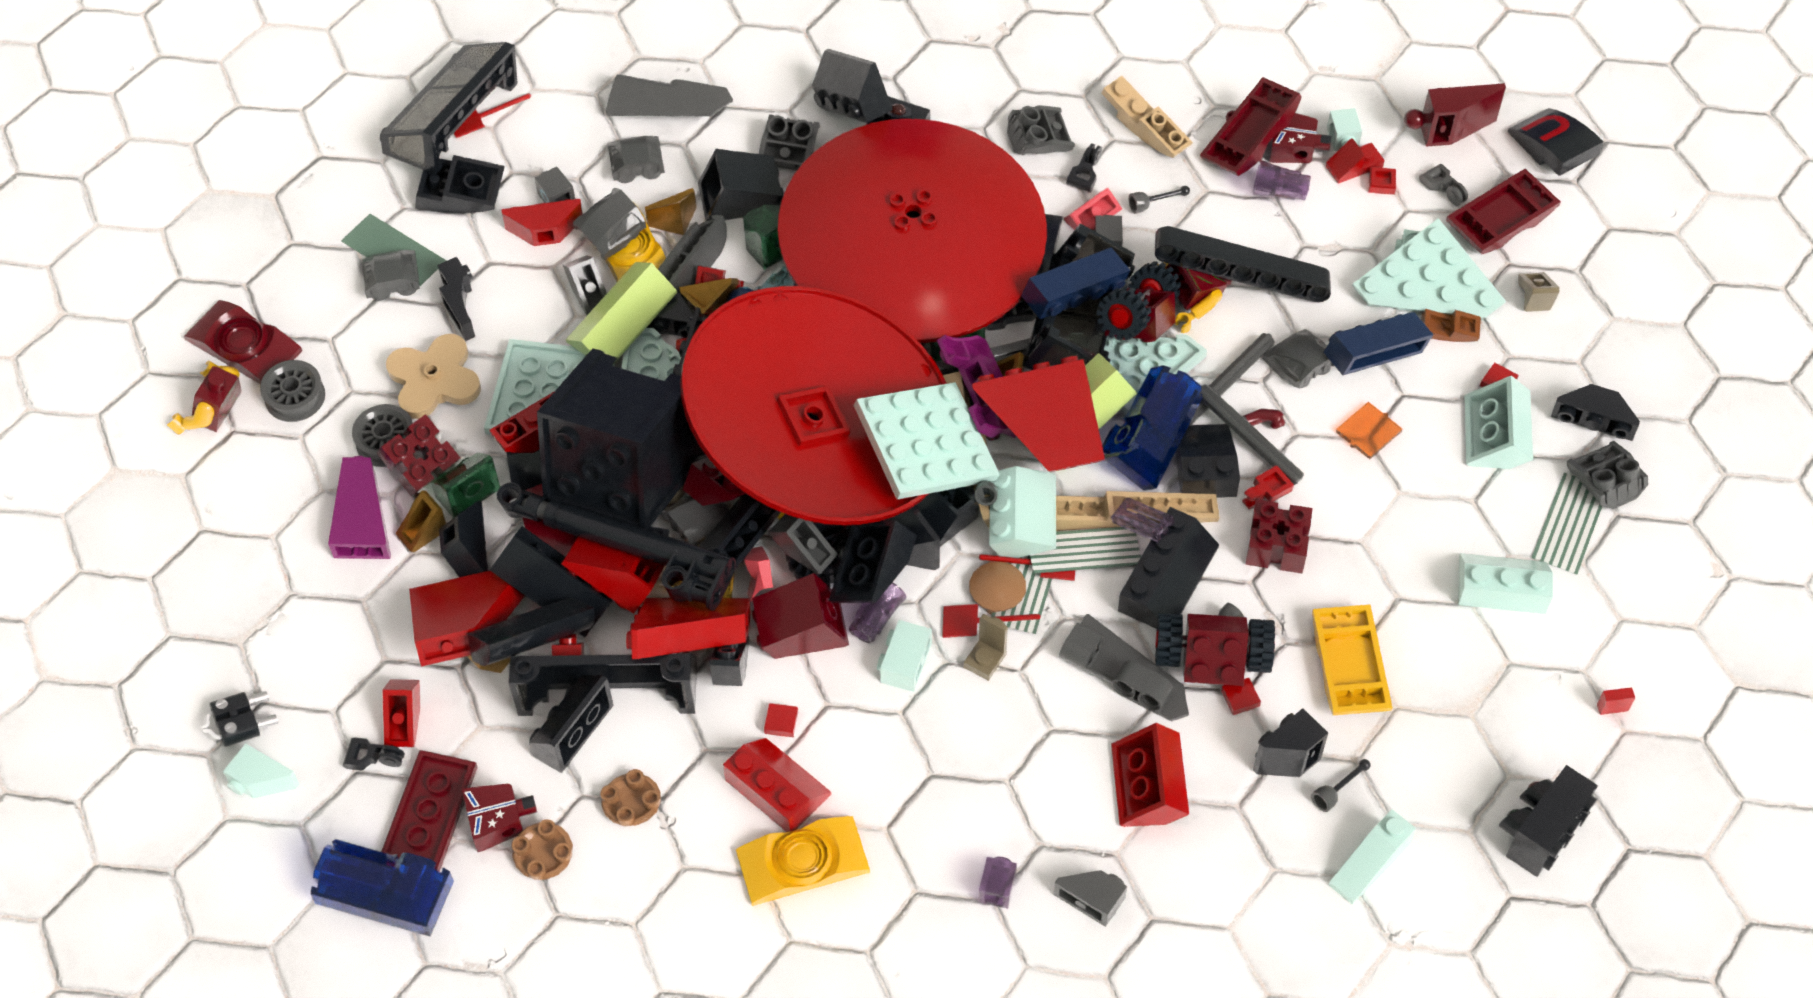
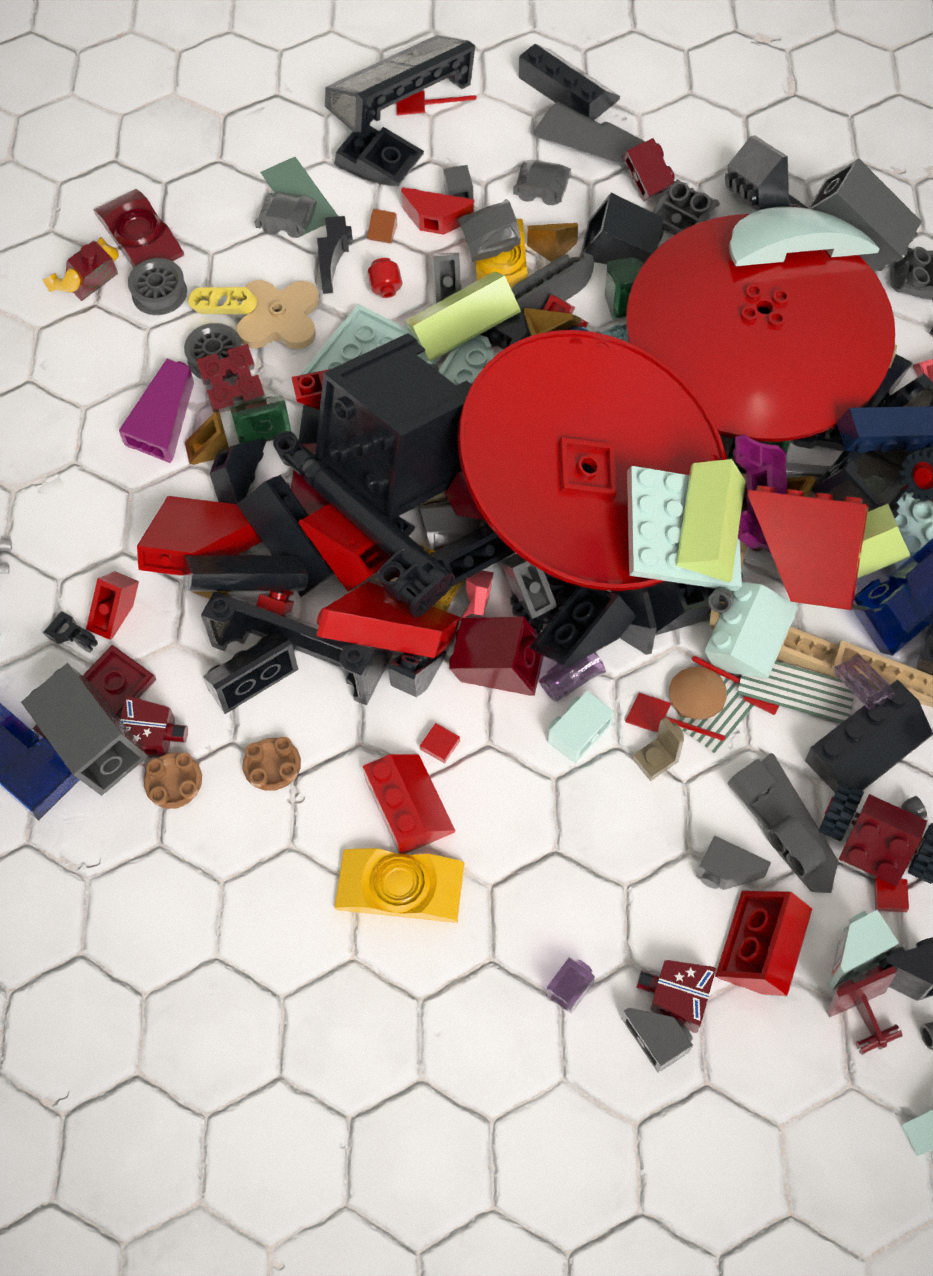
camera: 25 degrees right, 5 degrees up
none -> dark grey brick [21,663,148,796]
none -> light yellow beam [188,287,257,314]
none -> dark orange slope [367,209,398,244]
none -> red head [367,258,403,298]
none -> black slope [519,44,620,120]
none -> dark red brick [622,138,675,202]
none -> dark red torso [636,960,716,1033]
none -> yellowish green slope [676,459,745,583]
none -> dark grey slope [696,835,772,890]
none -> light aqua brick [729,207,879,266]
none -> dark grey brick [808,158,922,272]
none -> dark red plate [827,966,903,1055]
none -> light aqua slope [829,910,899,990]

